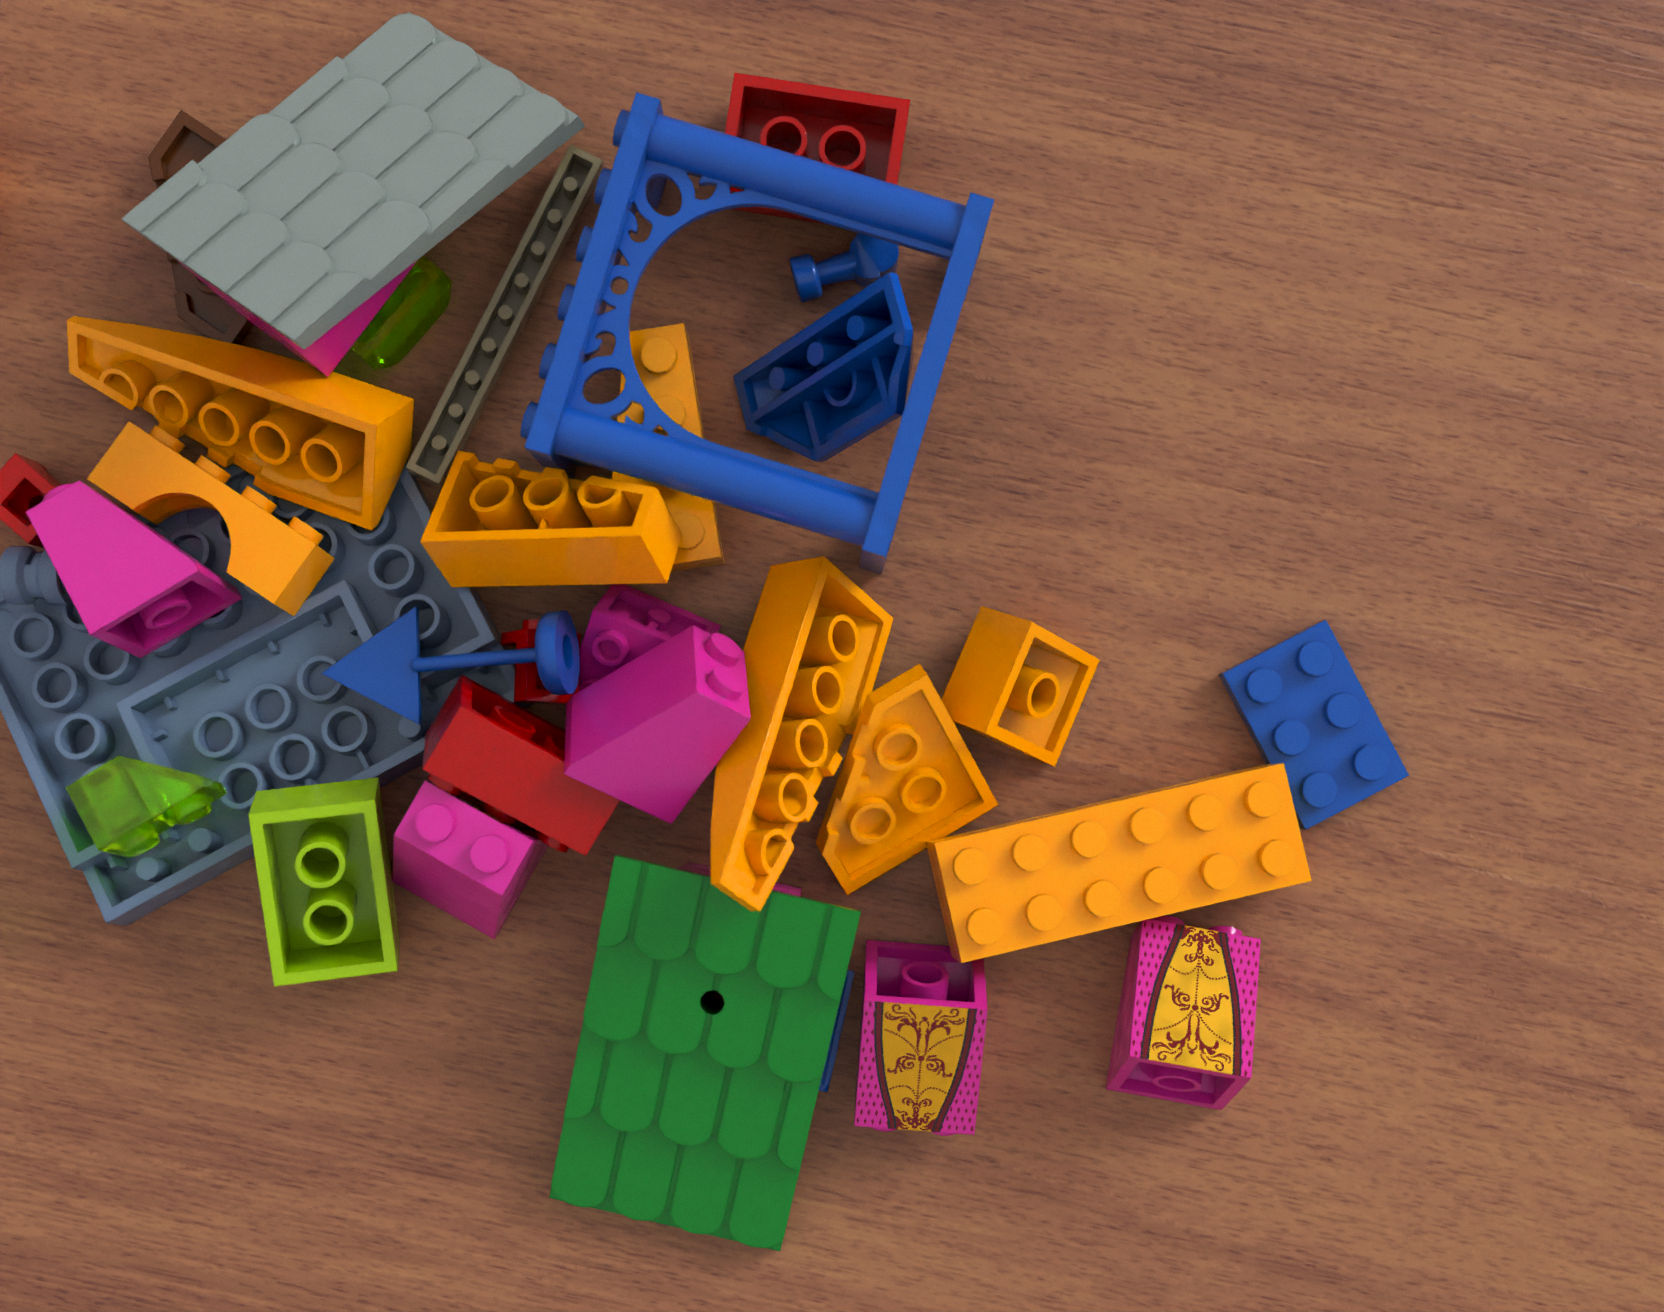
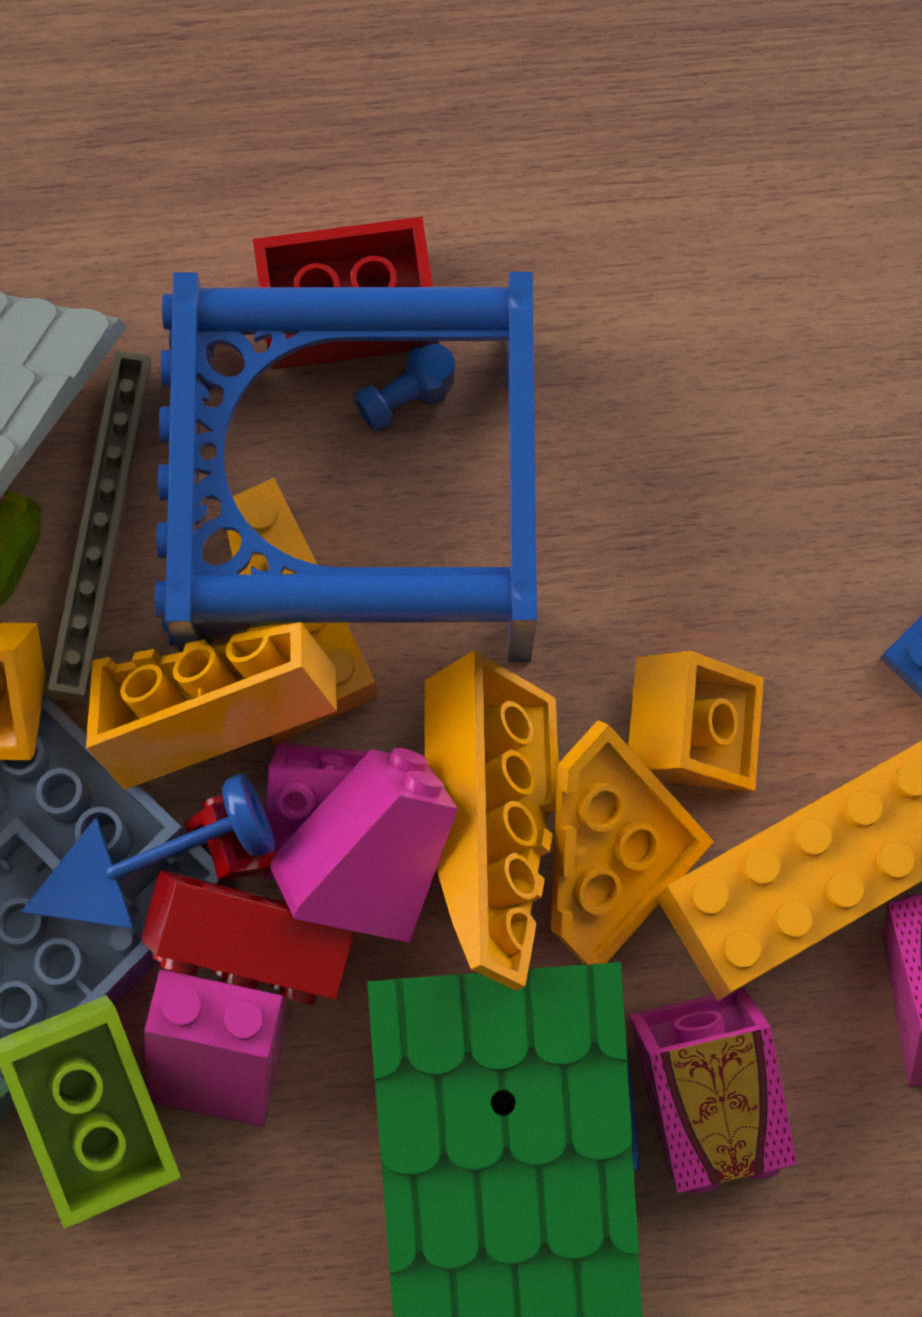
camera: 20 degrees left, 10 degrees down
blue wedge [733,272,913,462] -> none

